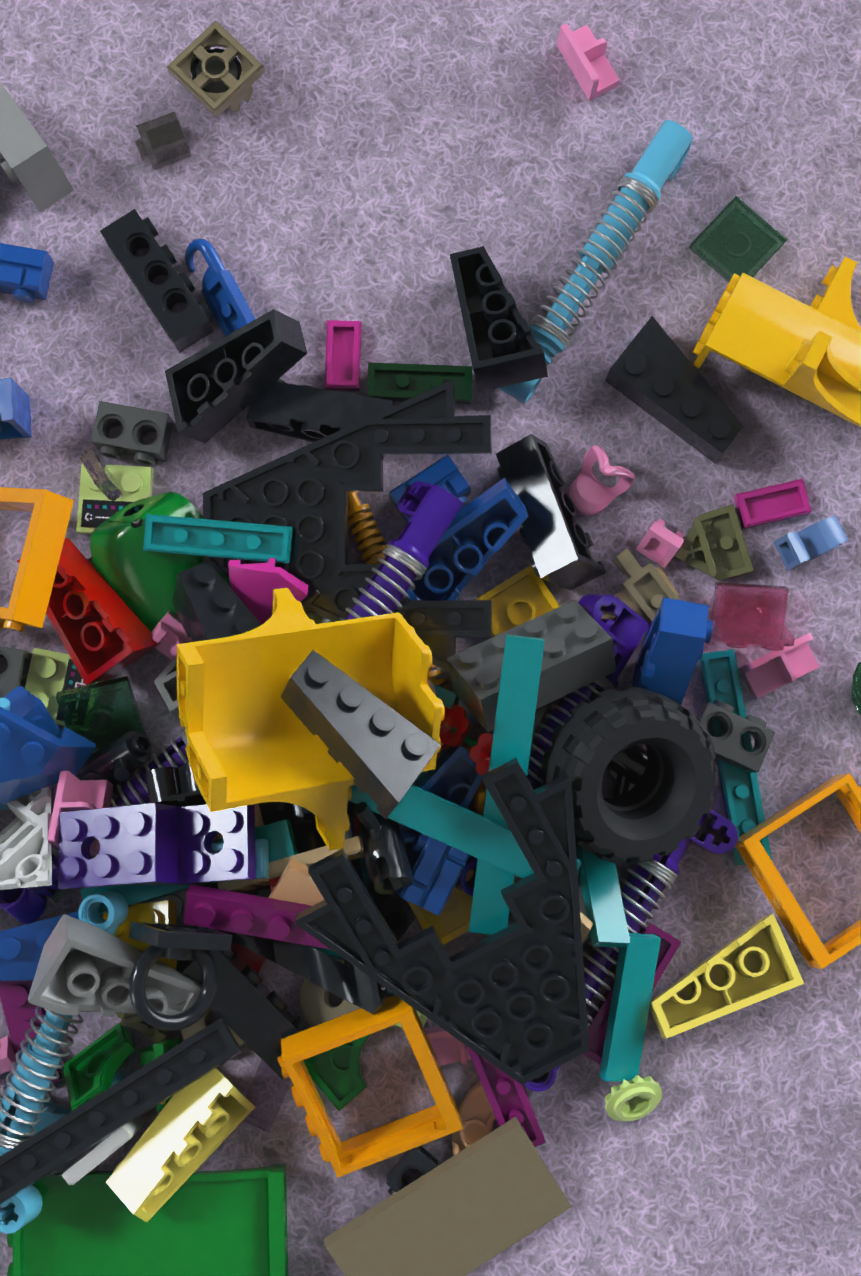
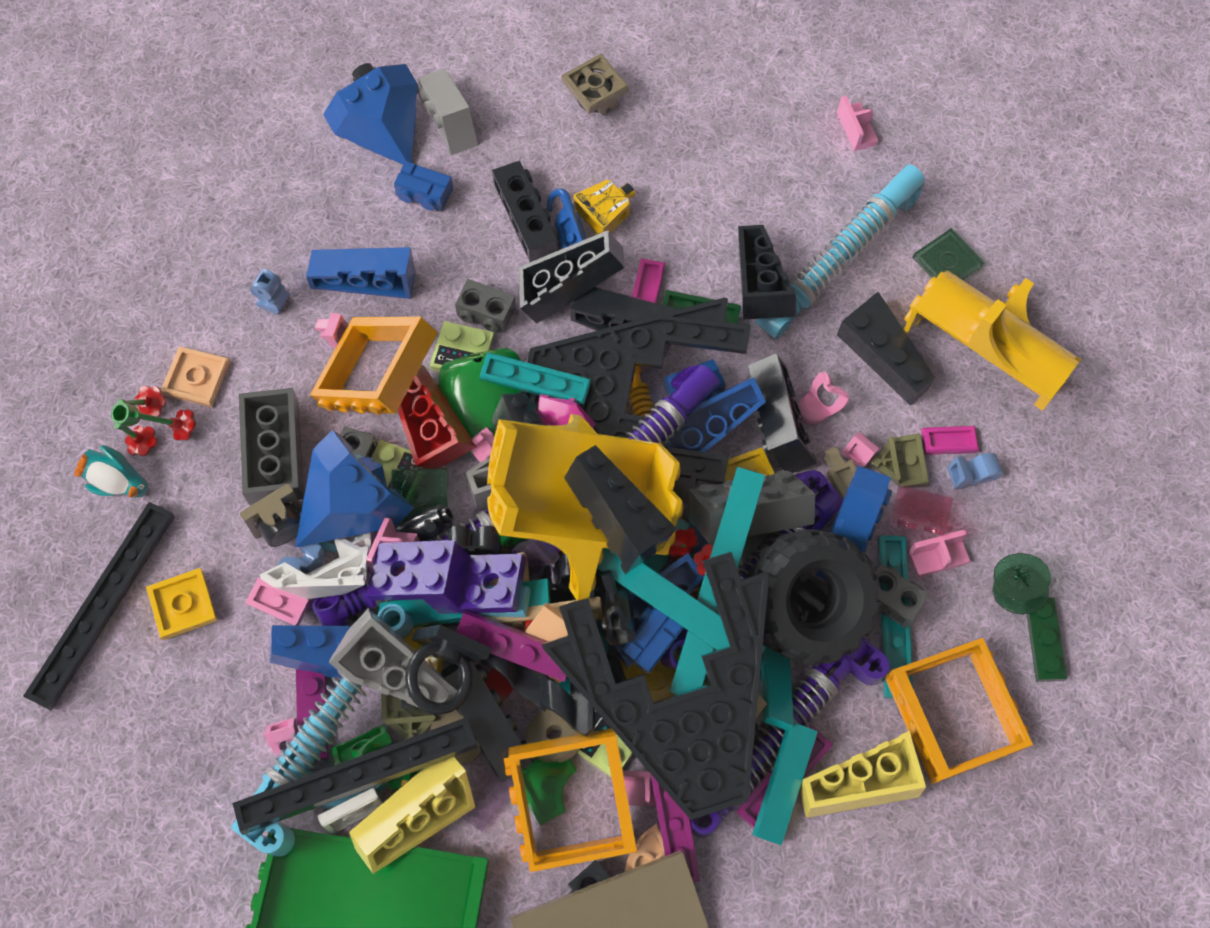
camera: 10 degrees right, 15 degrees down
tile [79,448,123,501] -> none
clear smoke brick [135,112,192,170] -> none
yellowish green gear [604,1075,662,1121] -> none
none -> yellow torso [573,180,635,235]

